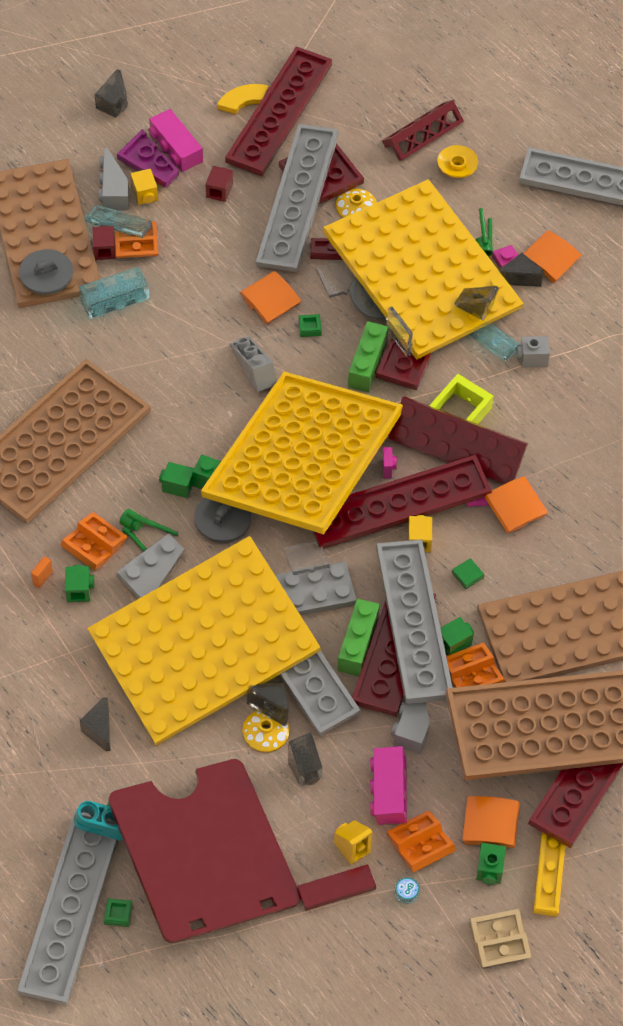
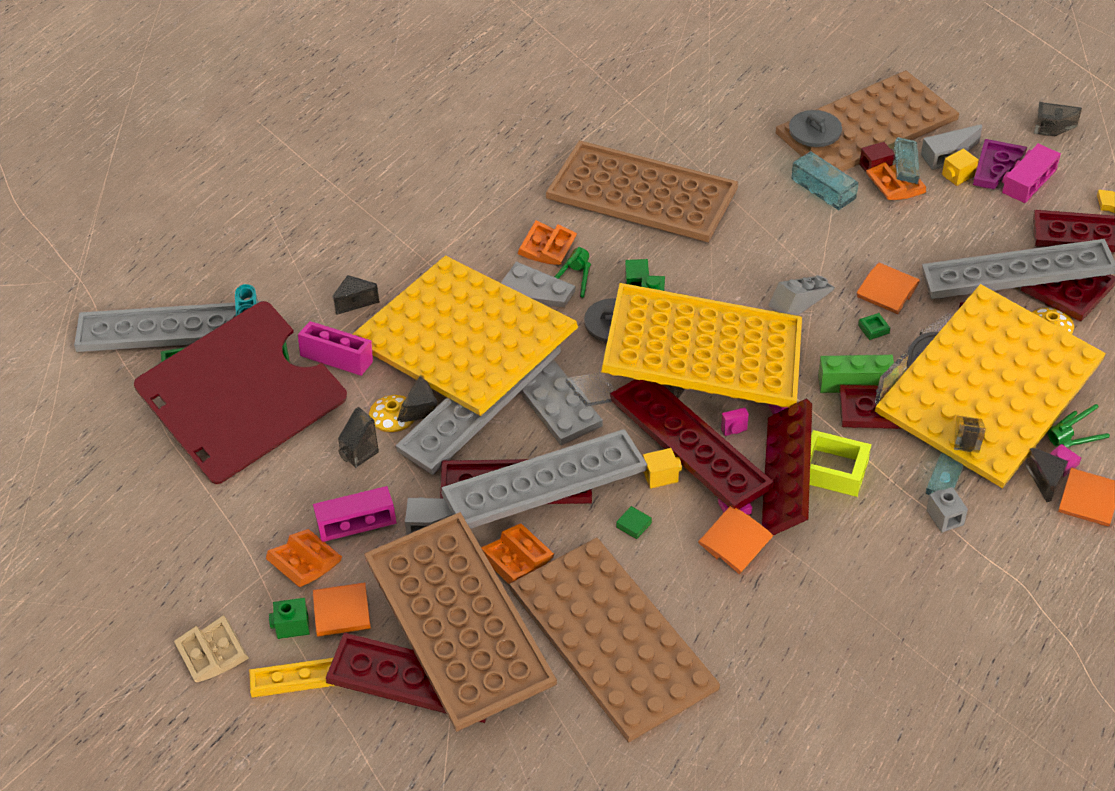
camera: 75 degrees right, 10 degrees down
orange tile [31,556,53,588] -> none
green brick [65,565,95,602] -> none
dark red brick [205,166,233,202] -> none
dark red tile [298,864,376,911] -> none
yellow slope [334,820,373,865] -> none
bright green brick [338,598,380,677] -> none
tile [395,877,420,904] -> none
green brick [440,617,474,656] -> none
none -> dark pink brick [298,321,373,376]

